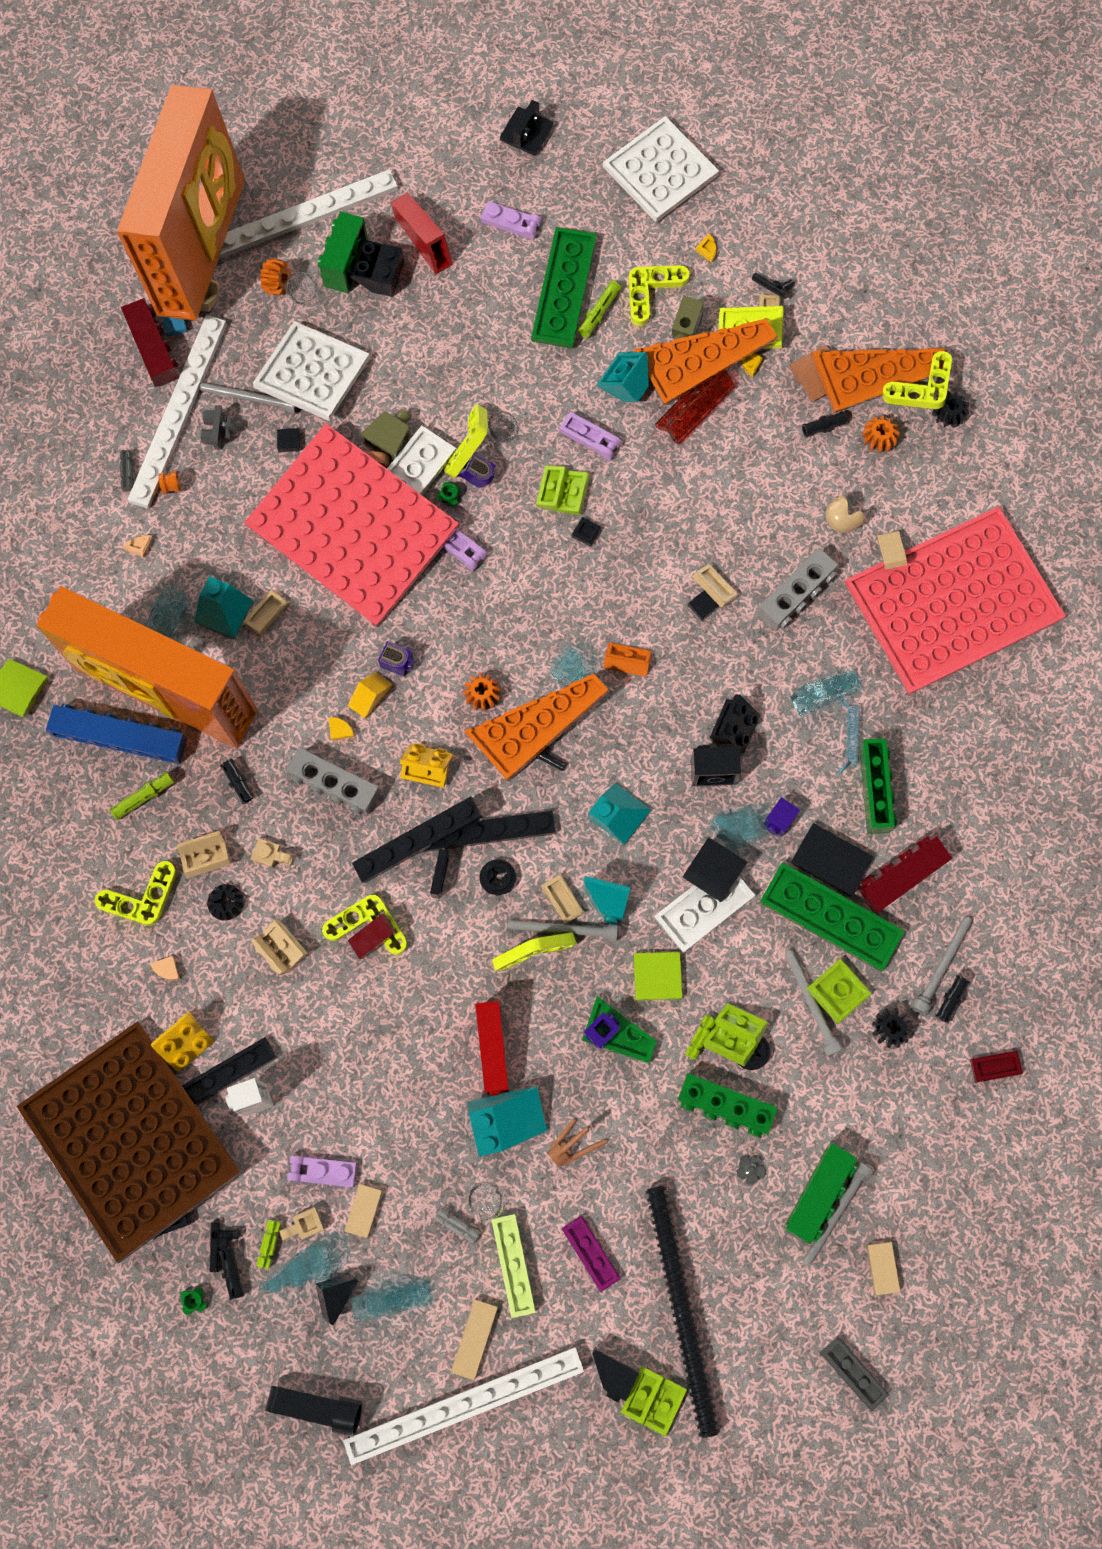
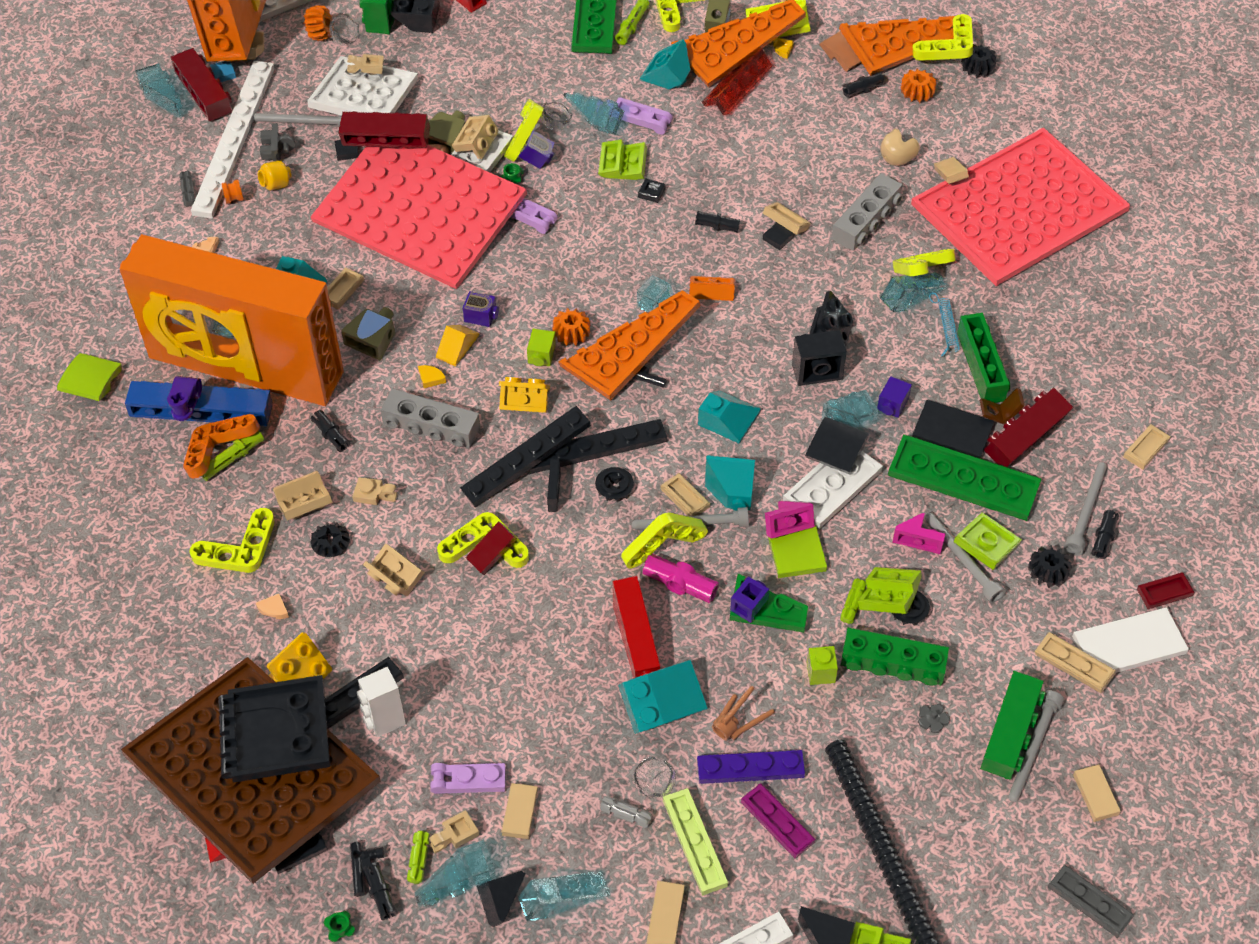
camera: 10 degrees left, 20 degrees down
none -> clear light blue slope [135,63,183,118]
none -> dark purple piece [167,376,202,421]
none -> orange beam [183,414,260,479]
none -> black hinge [218,675,331,783]
none -> yellow head [258,161,292,191]
none -> dark red brick [338,111,430,148]
none -> olive torso [341,307,395,361]
none -> tan plate [347,54,384,75]
none -> tan bracket [452,115,498,159]
none -> lime brick [527,328,556,367]
none -> clear light blue slope [563,92,625,135]
none -> dark pink piece [643,554,719,603]
none -> black pin [695,211,740,233]
none -> dark purple plate [697,750,805,784]
none -> dark pink slope [765,501,815,539]
none -> lime brick [806,646,838,685]
none -> neon yellow beam [892,249,956,276]
none -> dark pink slope [892,513,945,554]
none -> reddish brown bracket [979,388,1025,425]
none -> tan tile [1035,632,1116,693]
none -> white tile [1072,607,1189,673]
none -> tan tile [1123,424,1171,470]

